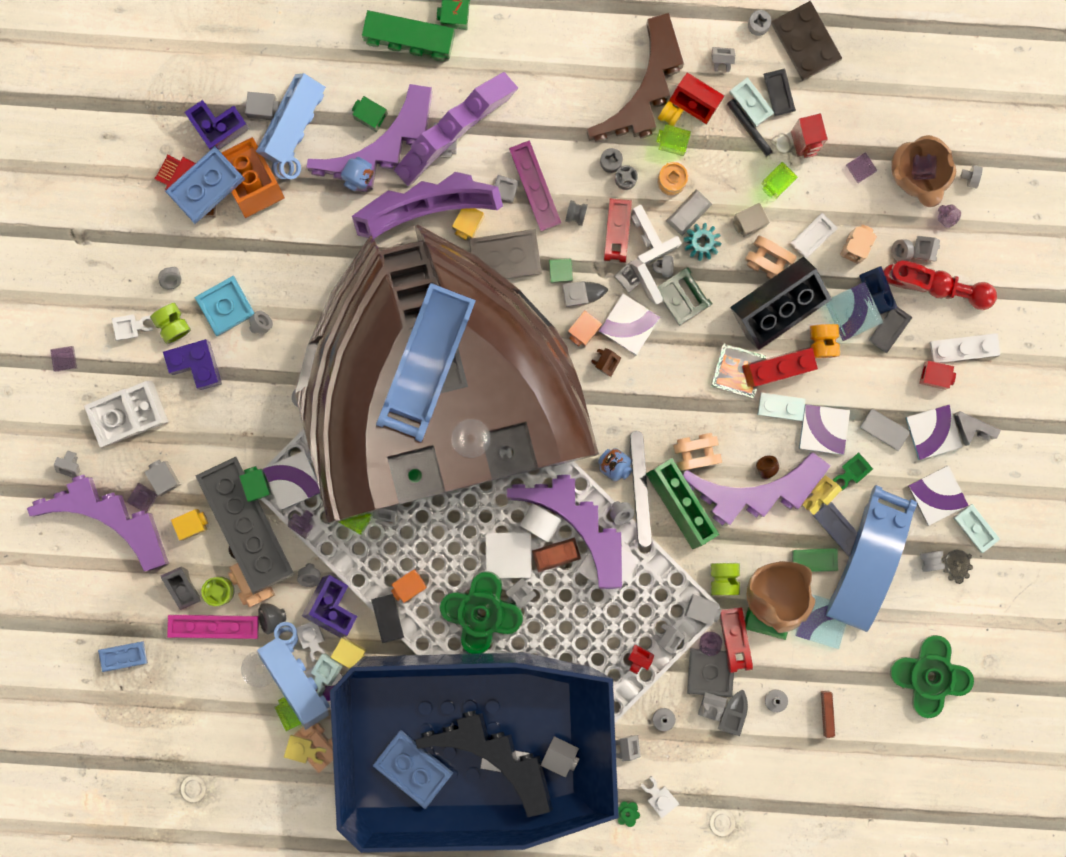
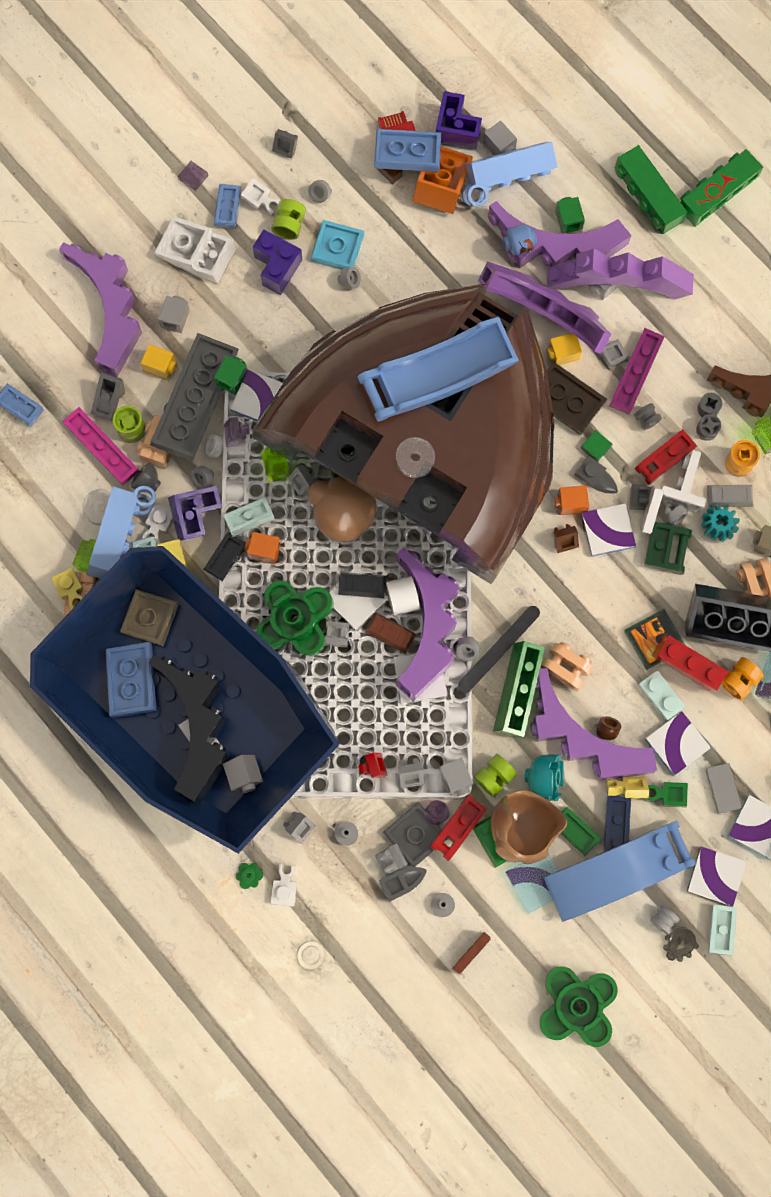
camera: 45 degrees right, 10 degrees down
light grey tile [54,451,80,478] -> none
clear purple tile [127,483,158,513] -> none
medium blue head [598,448,632,481] -> none
none -> dark tan tile [120,589,179,647]
none -> white tile [204,434,223,458]
none -> medium blue plate [214,184,241,229]
none -> light aqua plate [223,497,275,537]
none -> dark grey tile [272,129,298,159]
none -> medium nougat piece [307,476,377,542]
none -> black tile [338,572,386,598]
none -> teal cylinder [525,754,564,801]

